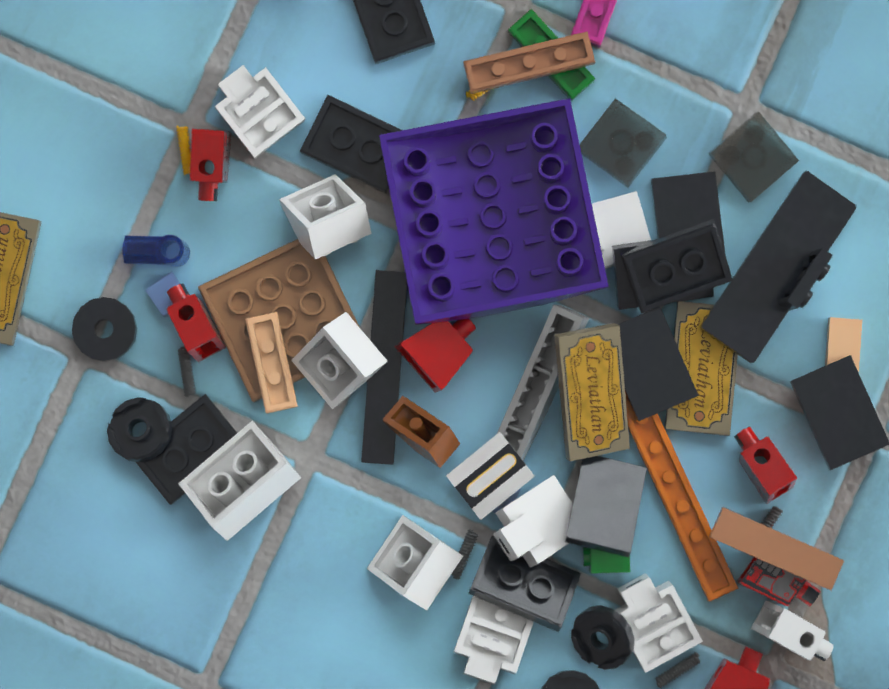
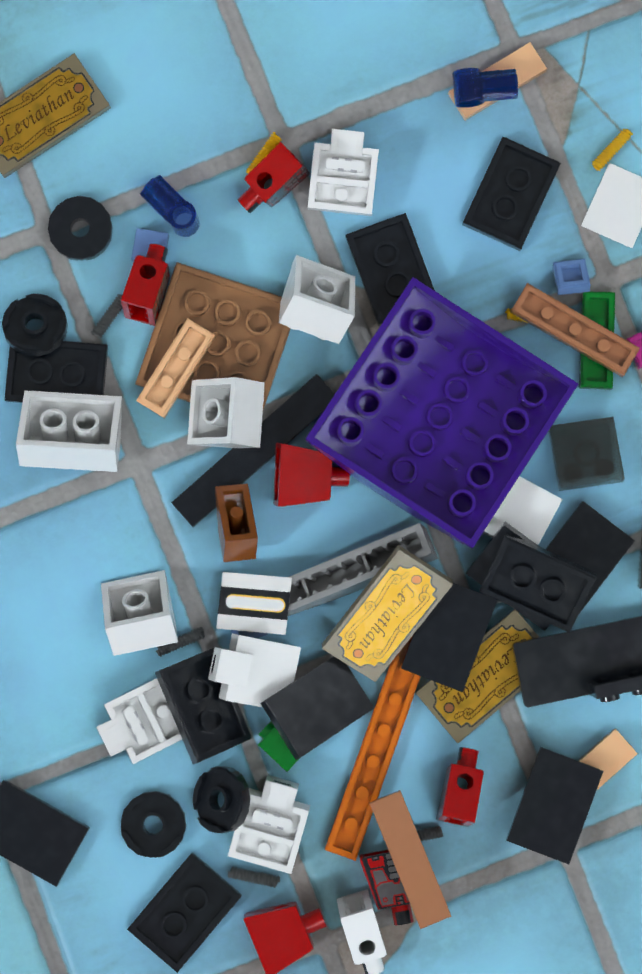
camera: 40 degrees right, 0 degrees up
none -> medium blue tile [552,259,591,295]

